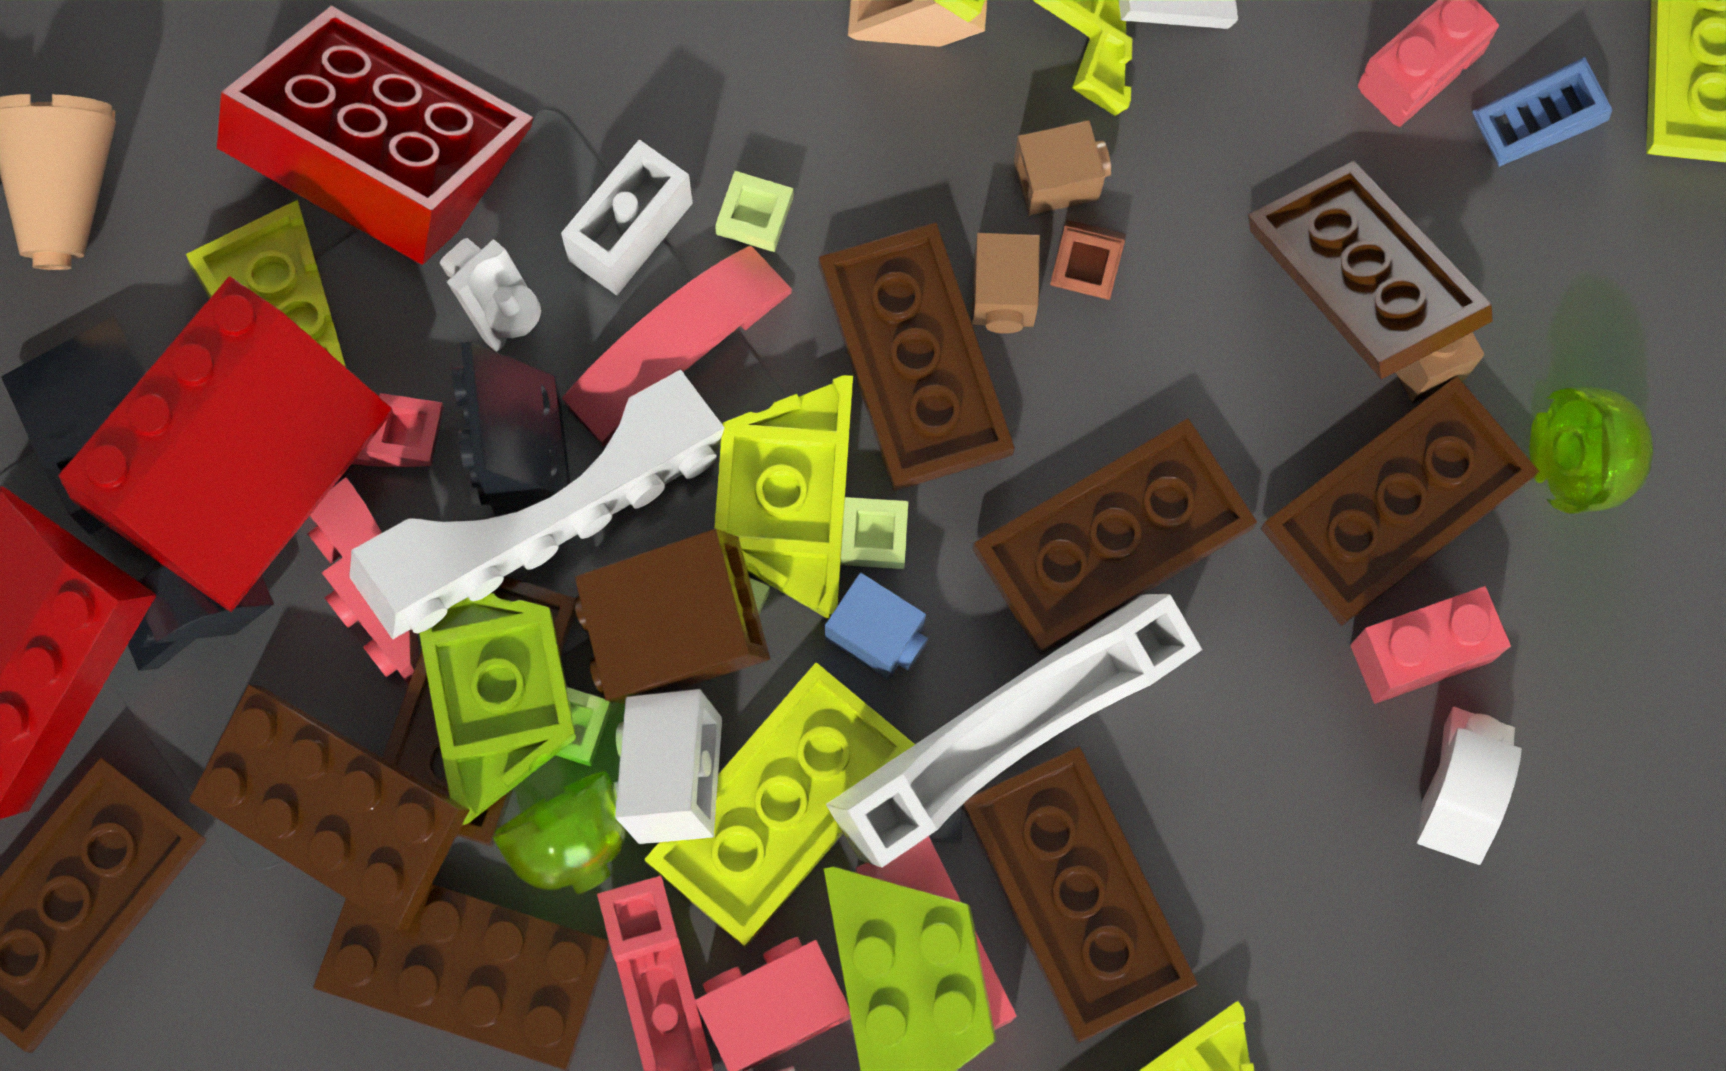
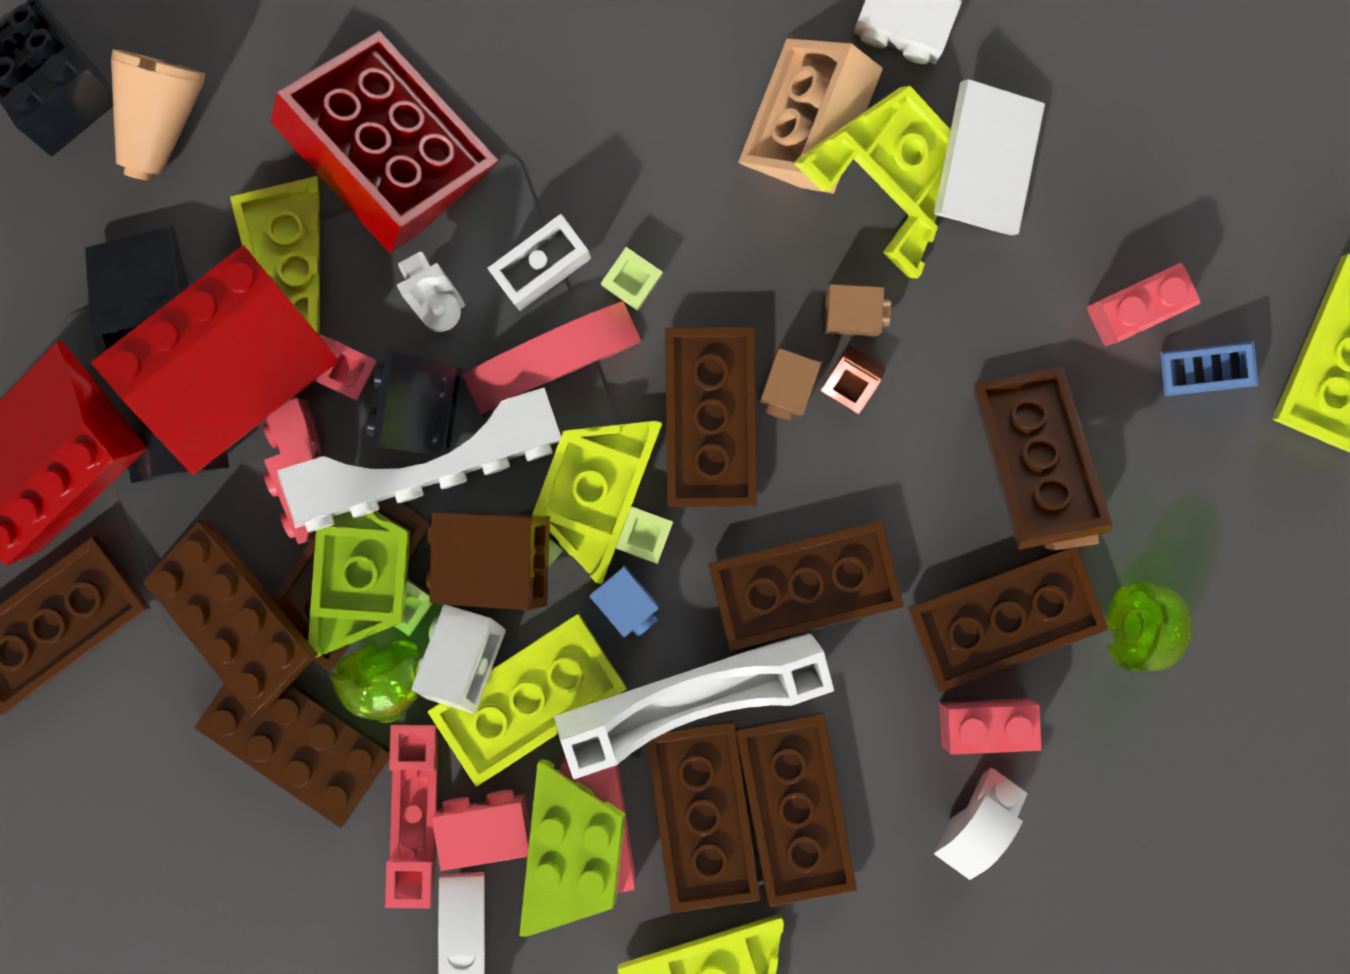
camera: 20 degrees right, 15 degrees up
none -> reddish brown plate [735,712,857,907]

